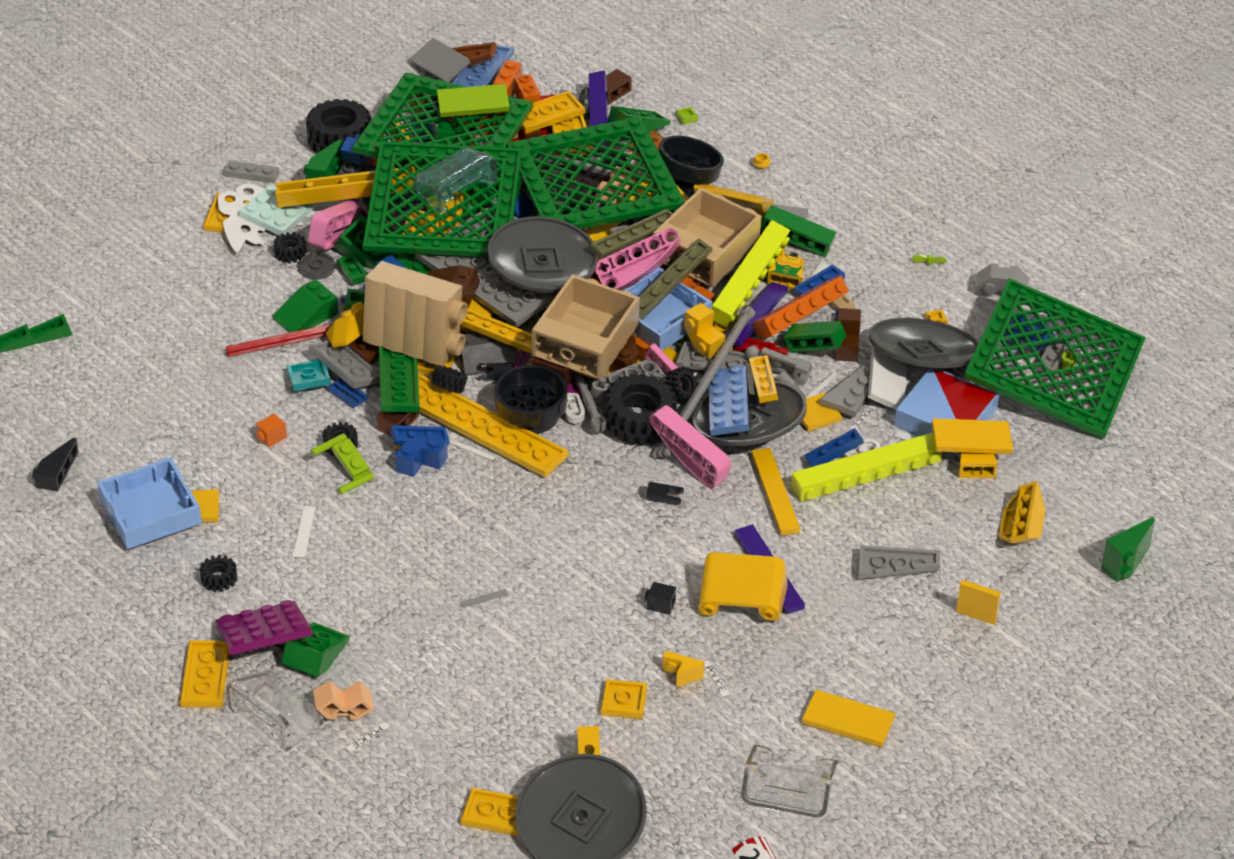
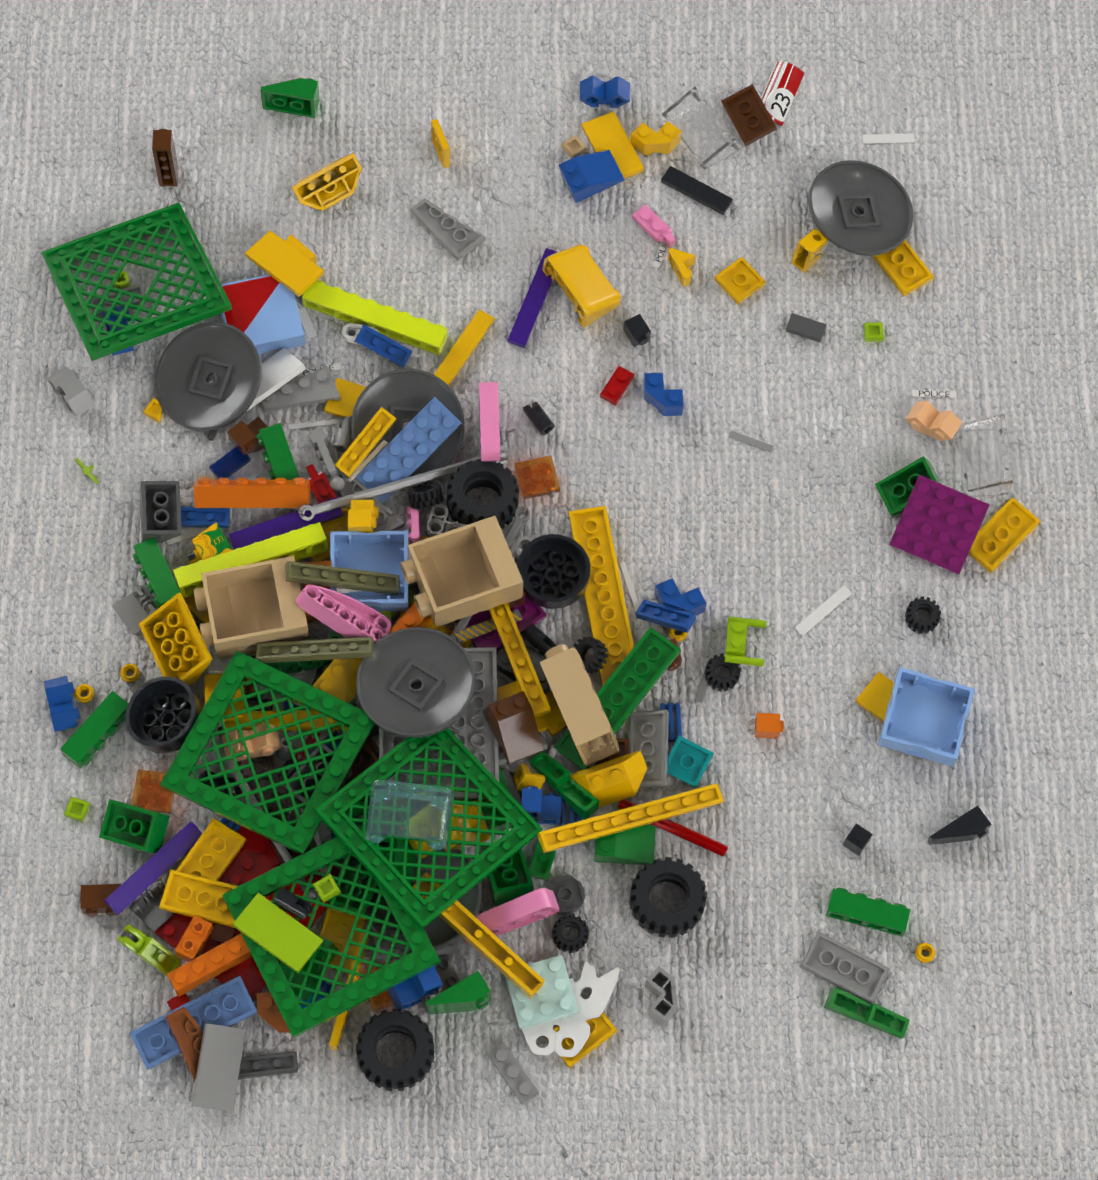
camera: 140 degrees left, 25 degrees up
none -> blue brick [44,676,80,732]
none -> green brick [60,691,128,769]
none -> lime plate [117,925,182,977]
none -> yellow plate [120,664,140,683]
none -> dark grey slope [140,481,182,543]
none -> reddish brown brick [152,129,179,186]
none -> black hinge [274,888,314,919]
none -> lime tile [313,874,341,903]
none -> clear orange plate [515,455,560,500]
none -> yellow plate [537,783,724,853]
none -> blue slope [558,150,625,203]
none -> tan tile [561,135,587,159]
none -> blue brick [580,75,630,108]
none -> red plate [600,366,635,406]
none -> black tyre [629,857,707,938]
none -> yellow brick [630,121,682,155]
none -> bright pink hinge [632,204,676,248]
none -> blue brick [643,373,684,416]
none -> light grey brick [645,966,678,1027]
none -> black tile [661,166,733,215]
none -> reddish brown plate [721,84,777,147]
none -> dark grey tile [786,313,827,343]
none -> light grey tile [800,931,890,1004]
none -> green brick [825,888,911,937]
none -> black brick [843,823,873,856]
none -> lime tile [863,322,884,342]
none -> yellow plate [915,943,935,963]

